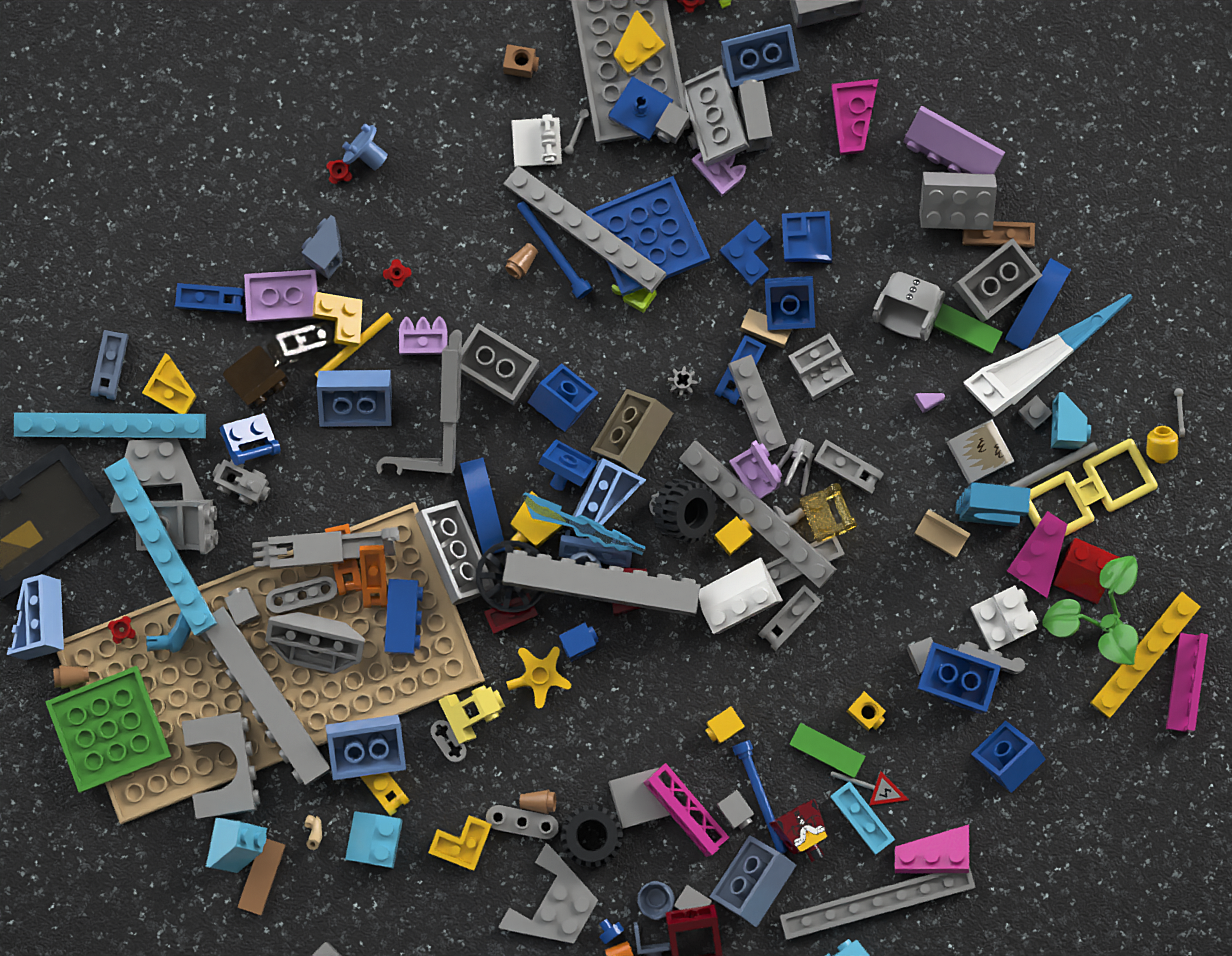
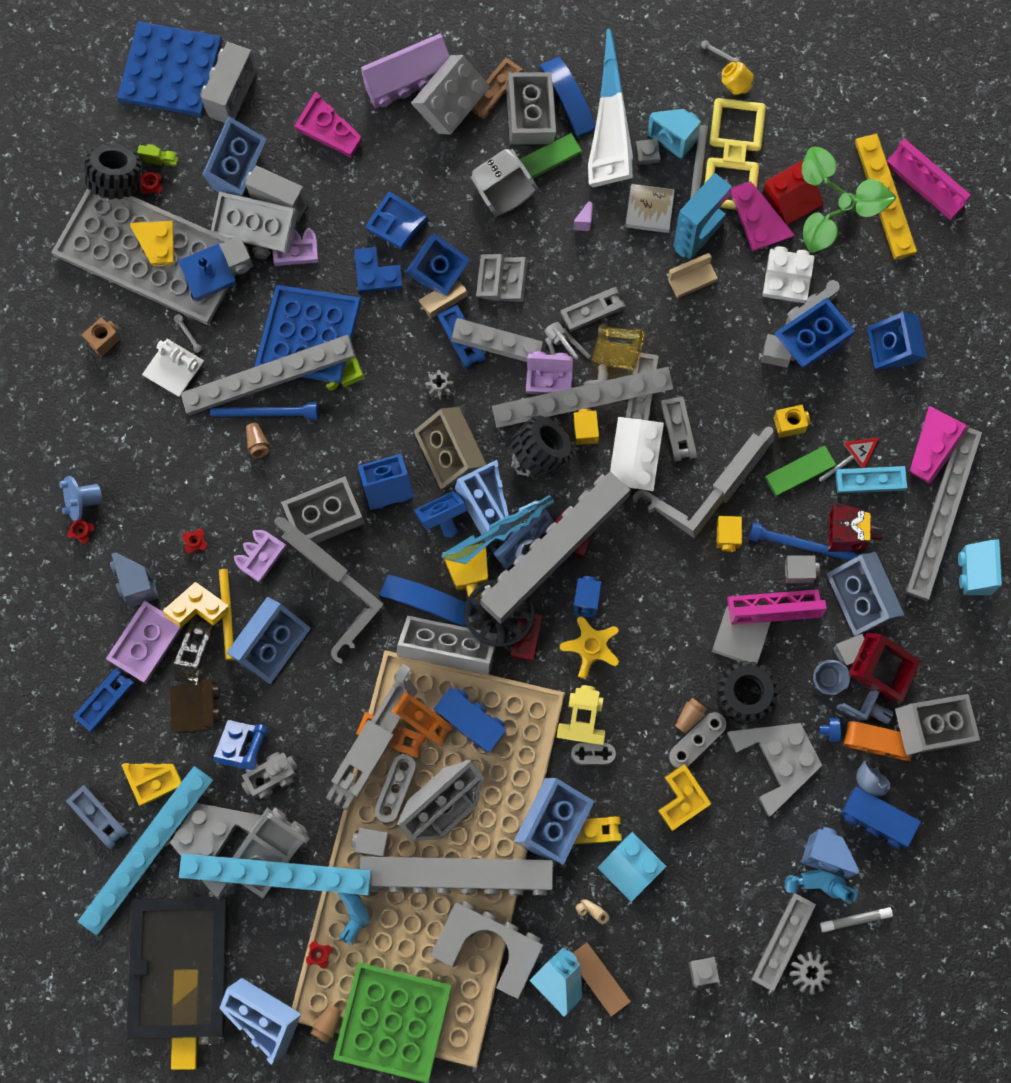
camera: 50 degrees left, 5 degrees down
none -> light grey hinge [633,427,774,538]

